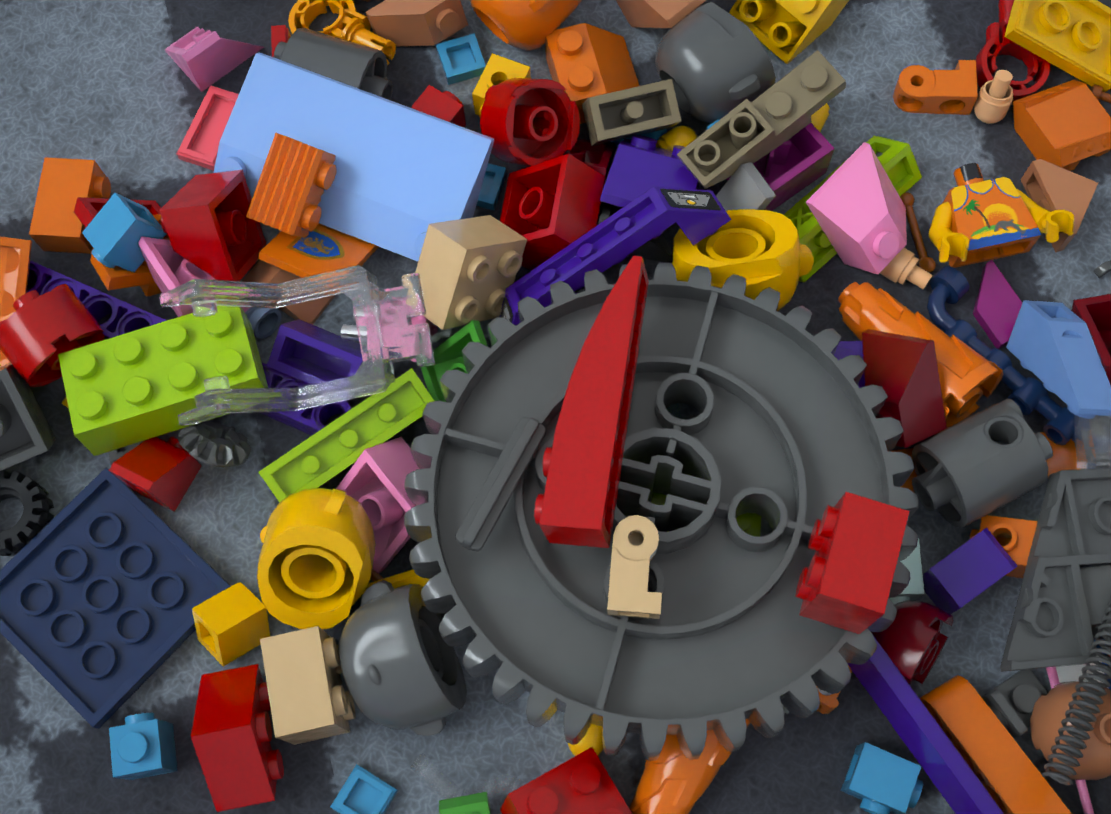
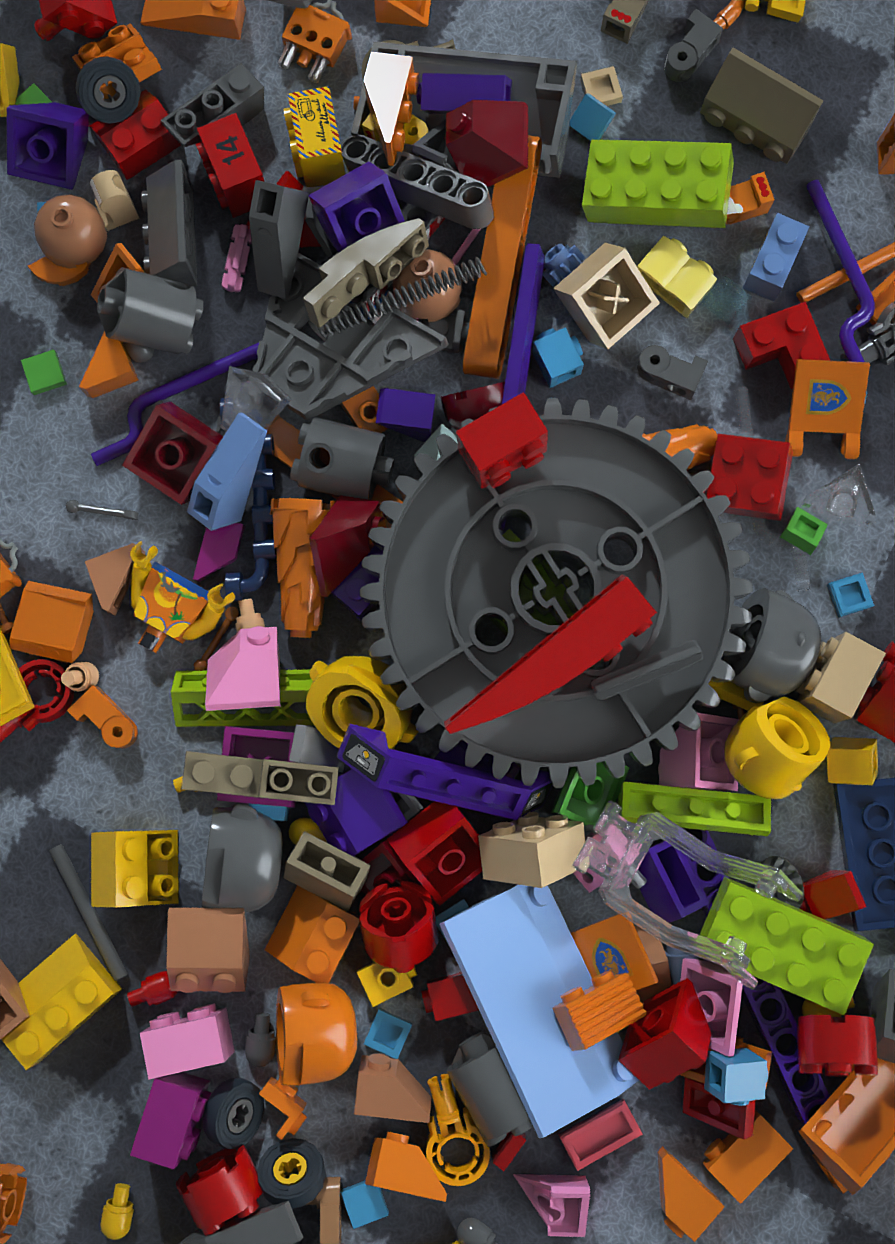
camera: 140 degrees left, 10 degrees up
tan leg [607,515,662,619] -> none
none -> orange slope [658,1146,725,1242]

